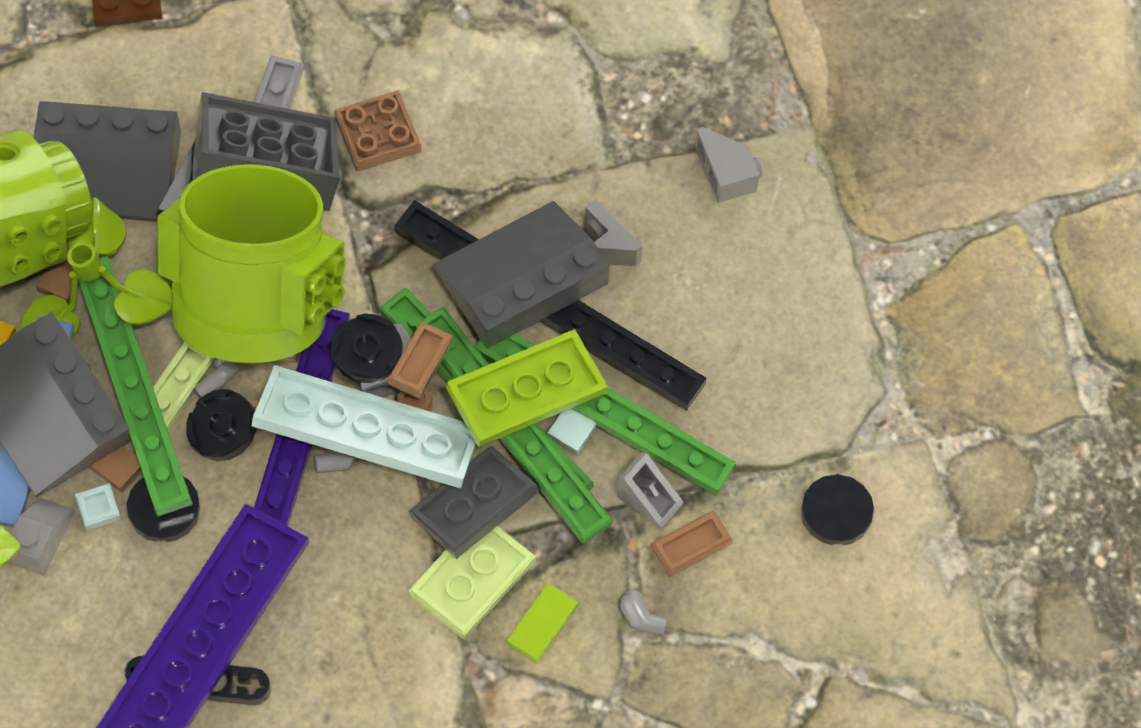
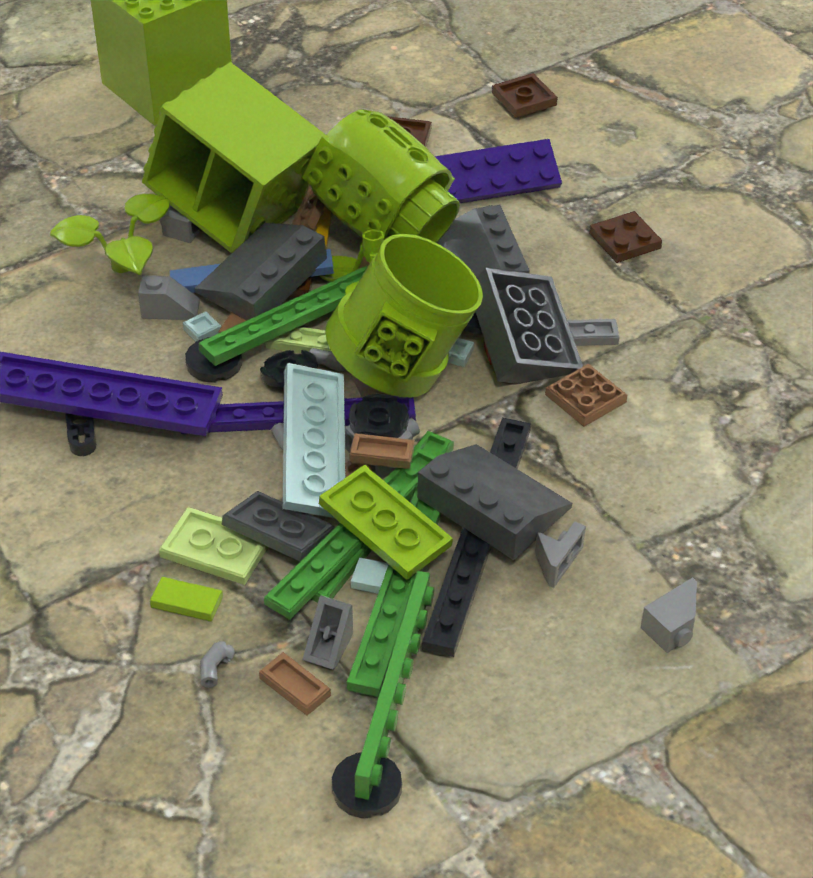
camera: 75 degrees right, 20 degrees down
none -> bright green plate [355,571,435,800]

